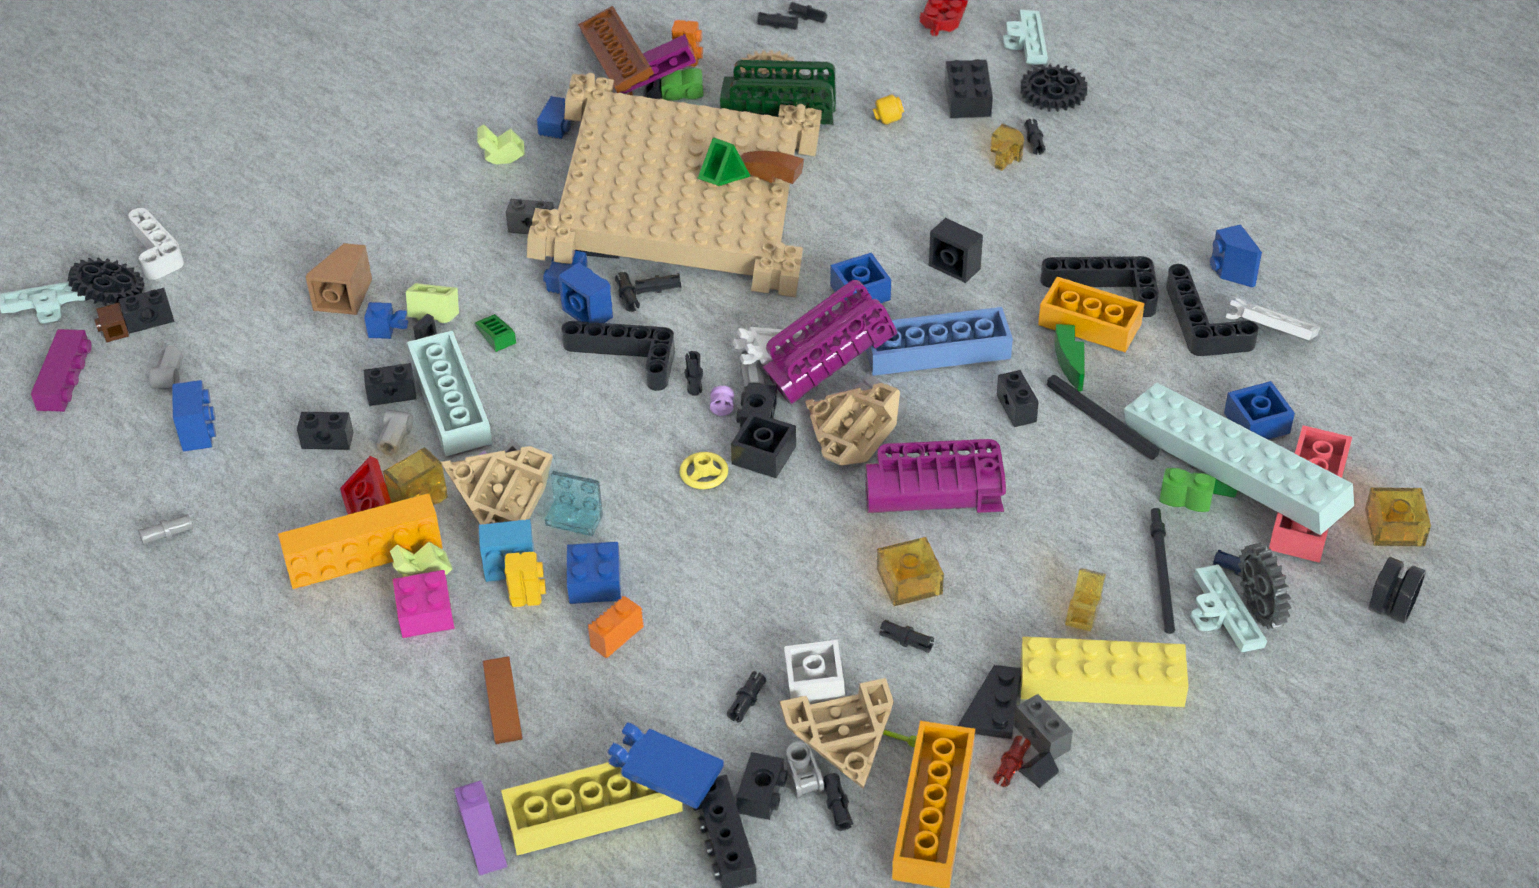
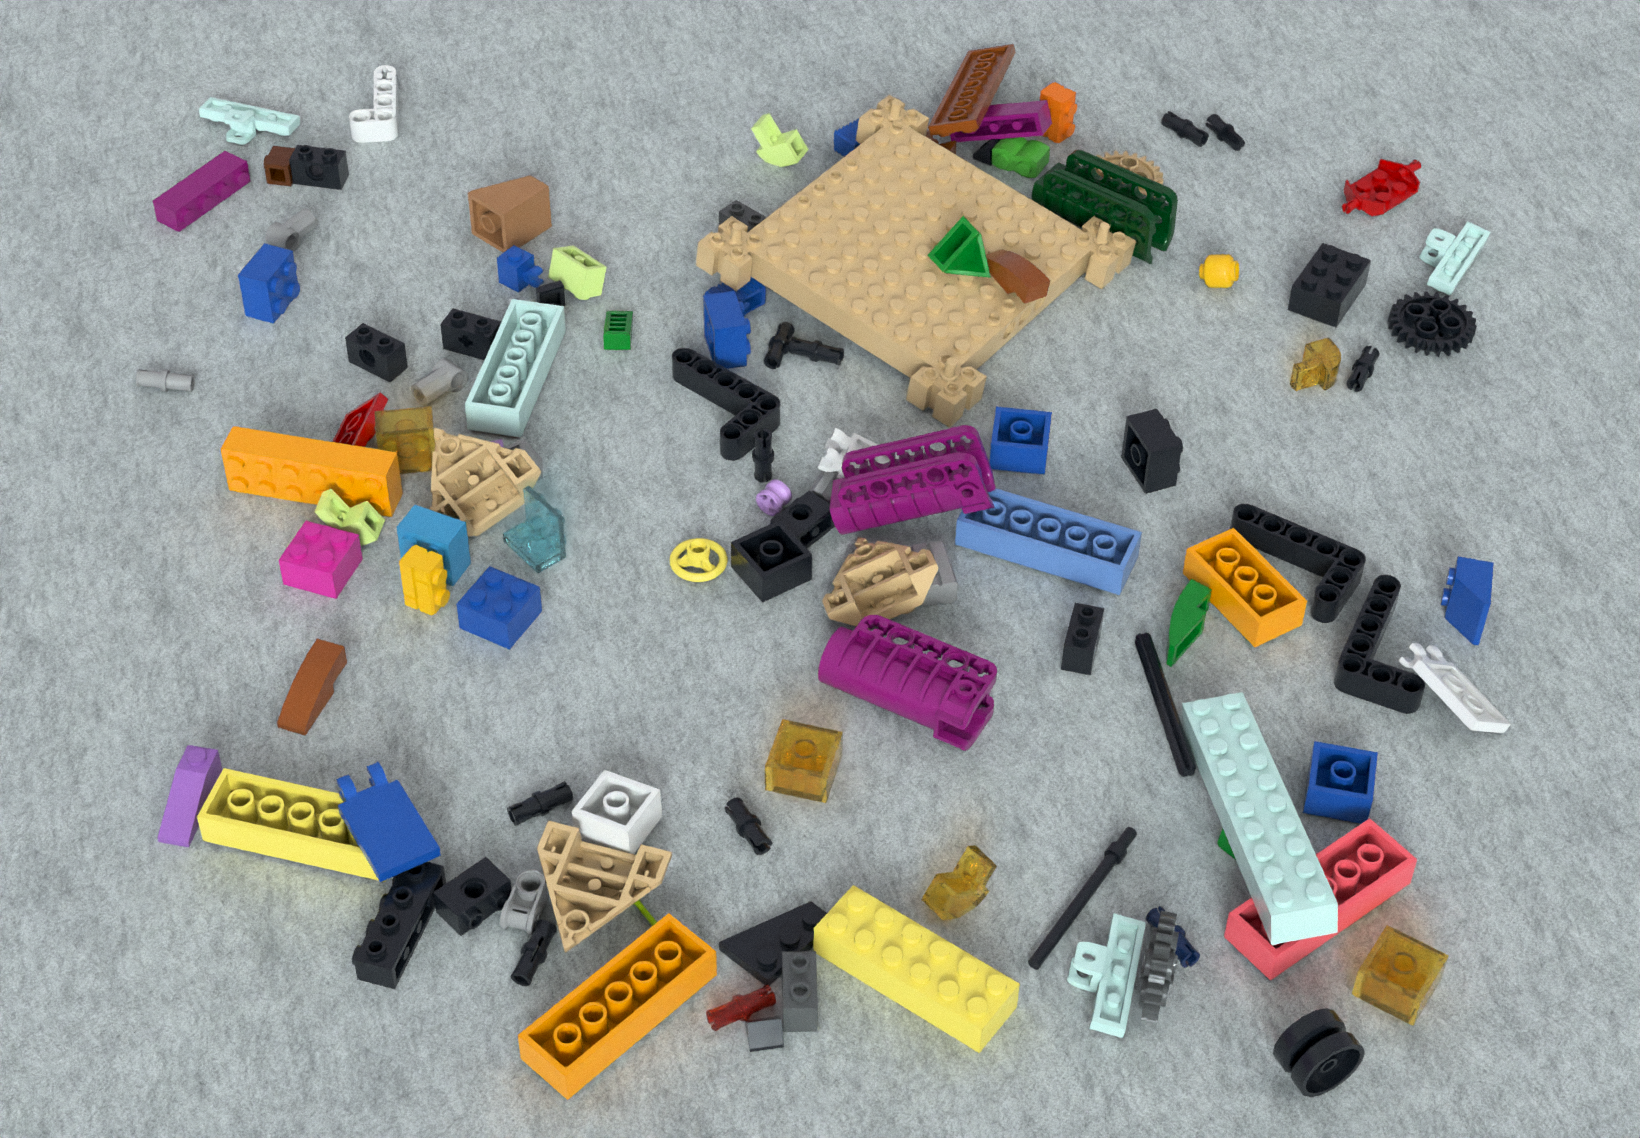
camera: 30 degrees right, 0 degrees up
black gear [67,257,145,306] -> none
orange brick [588,596,644,658] -> none
bright green brick [1159,468,1216,512] -> none

